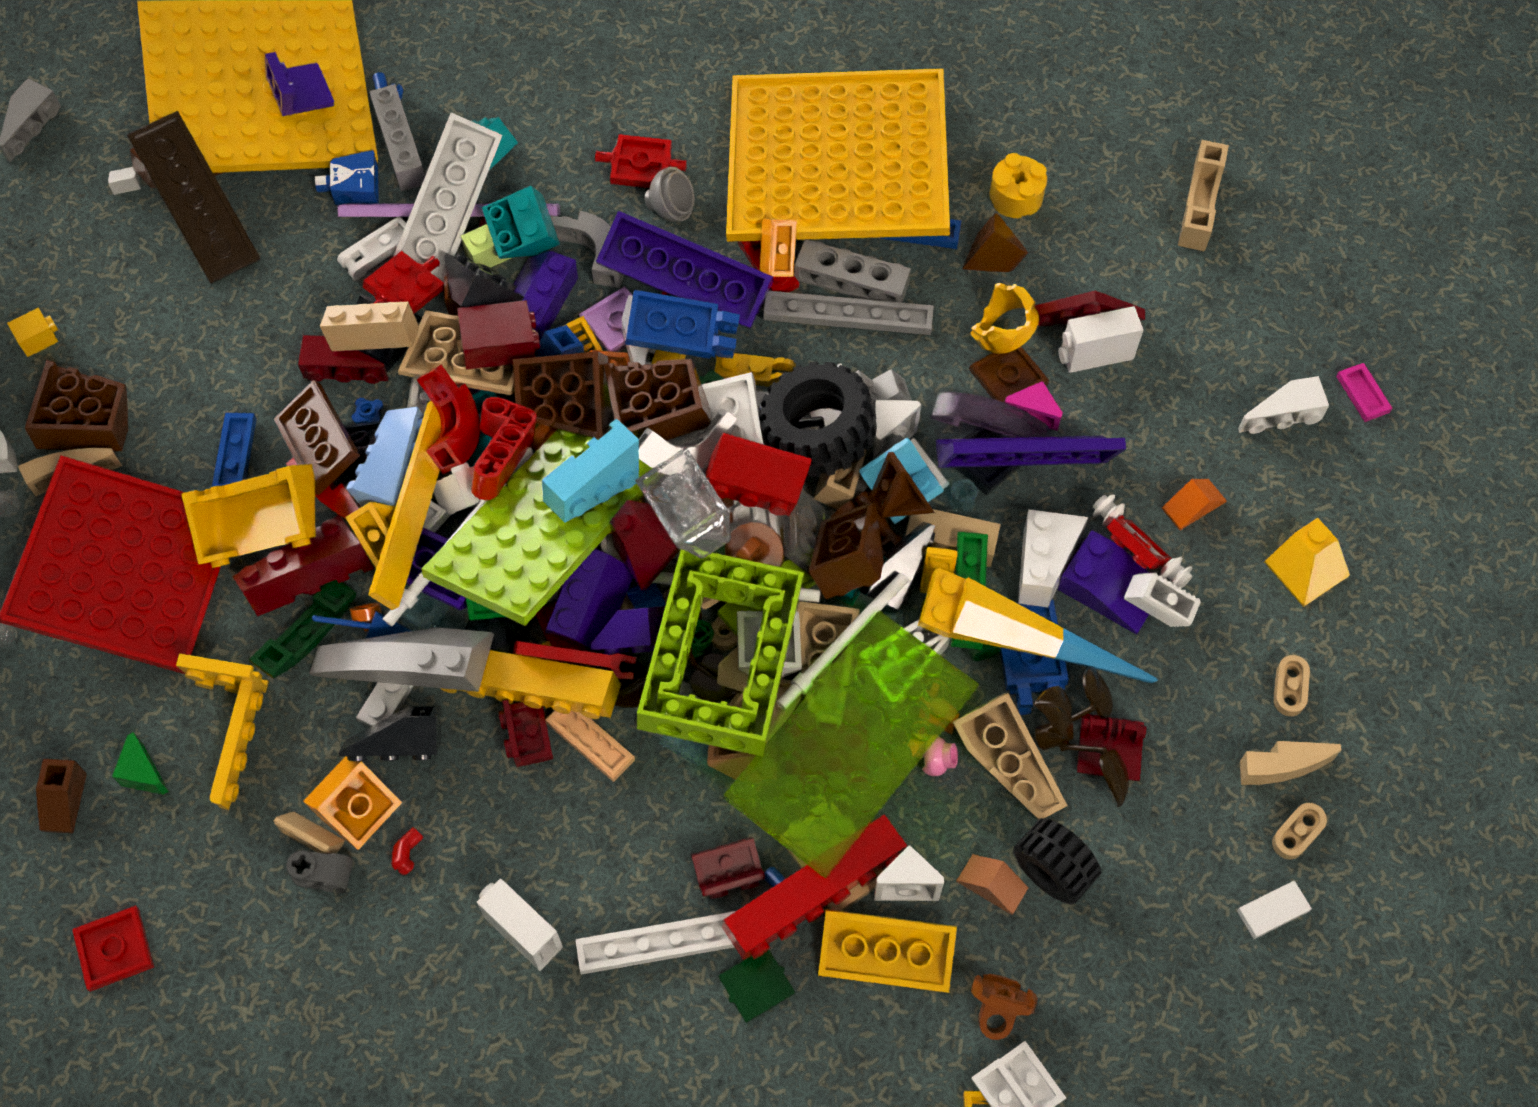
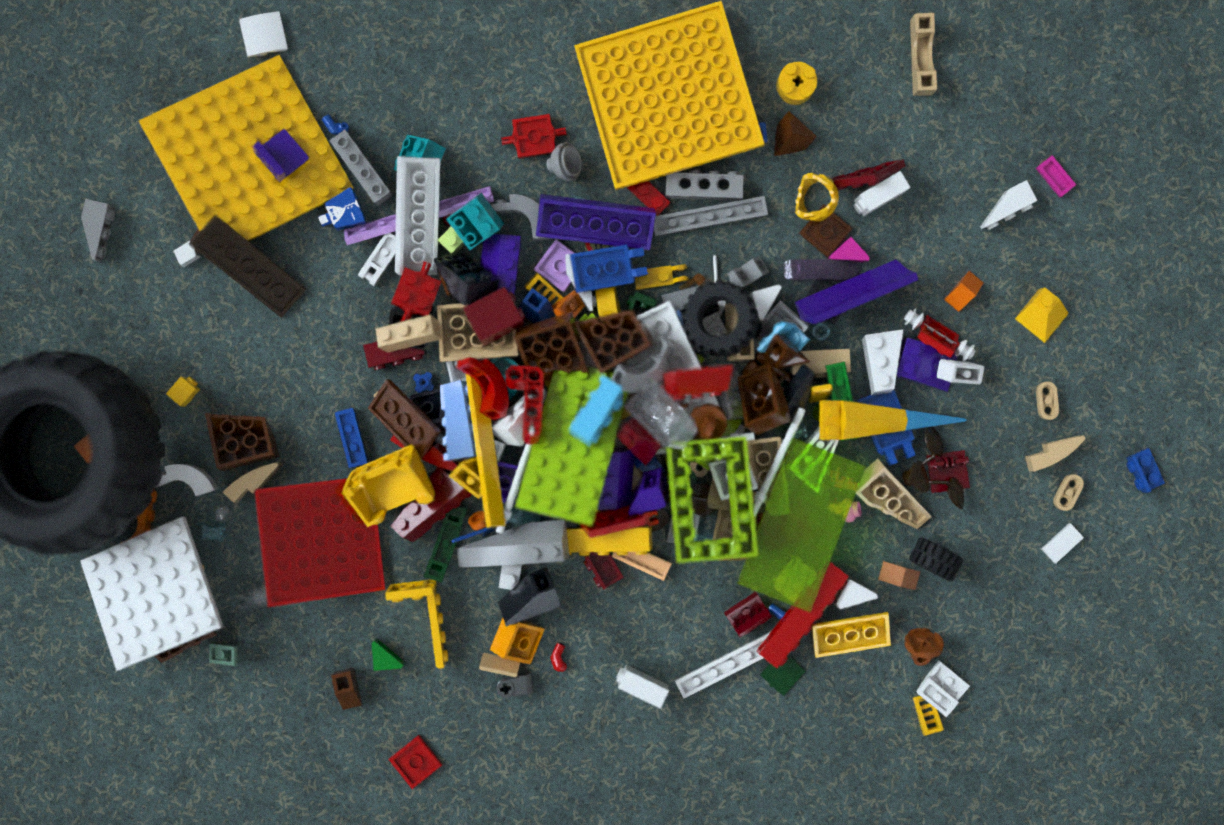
camera: 20 degrees left, 25 degrees up
light orange slope [760,218,797,277] -> none
none -> blue bracket [1126,448,1165,493]

